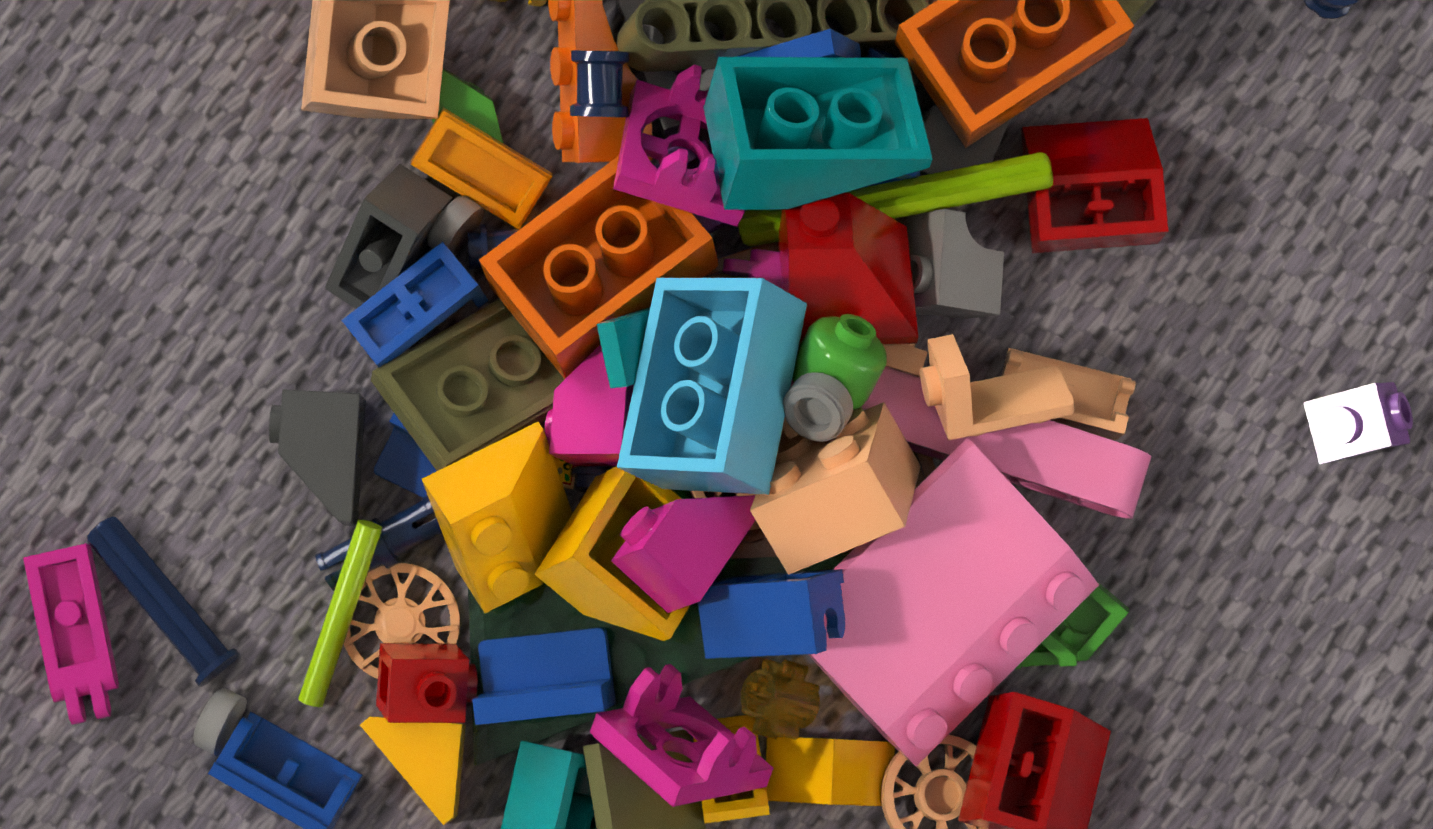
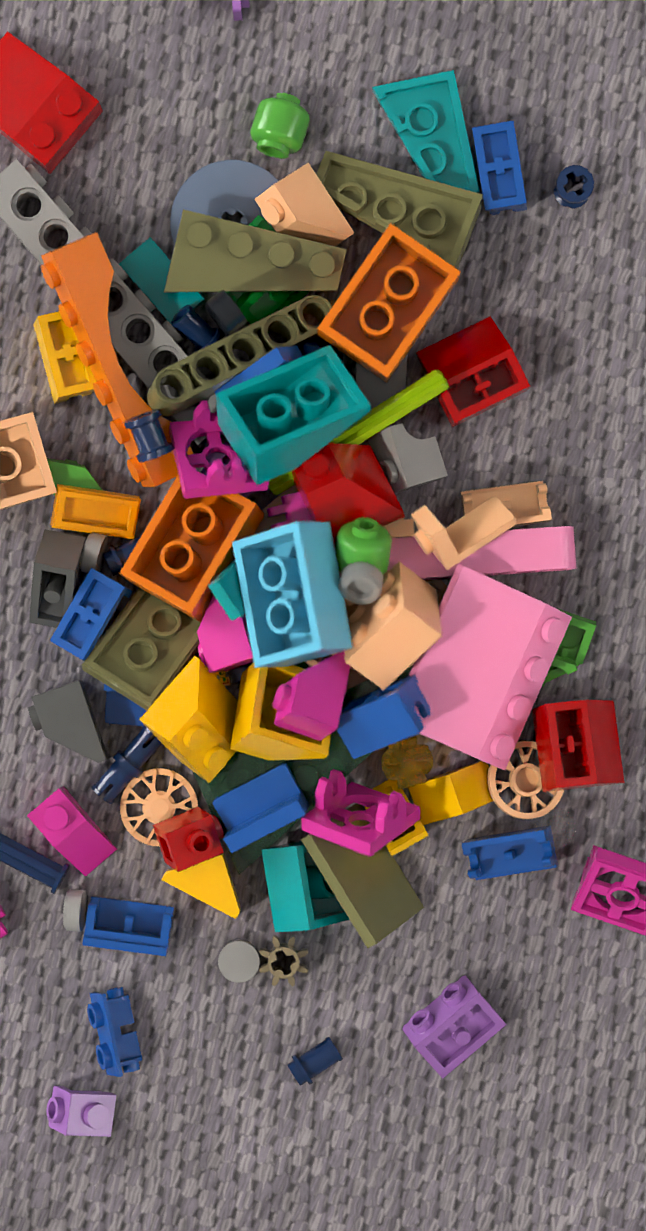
camera: 20 degrees left, 5 degrees up
lime bar [298,519,383,707] -> none
none -> dark pink slope [27,786,117,876]

